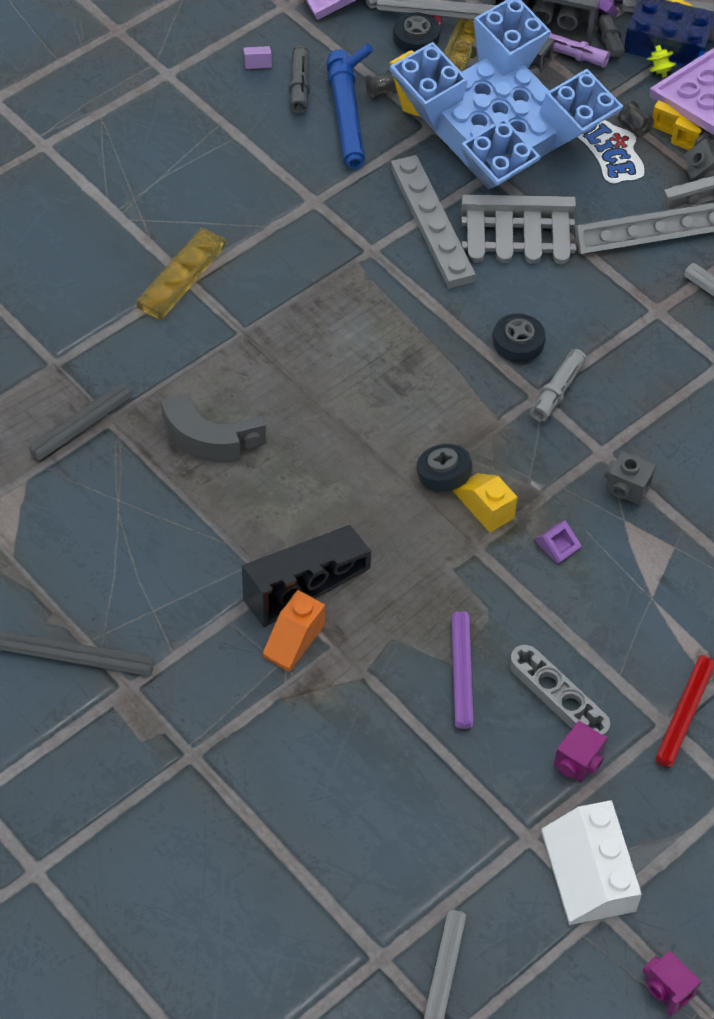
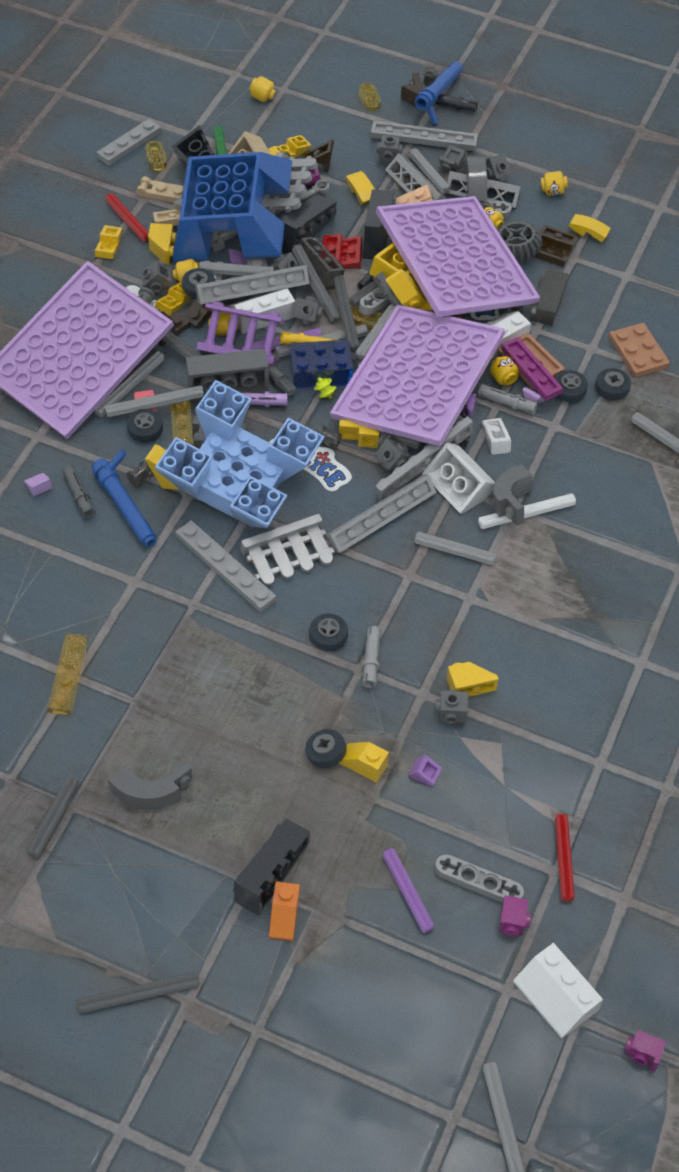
camera: 25 degrees left, 0 degrees up
none -> yellow slope [446,662,499,697]

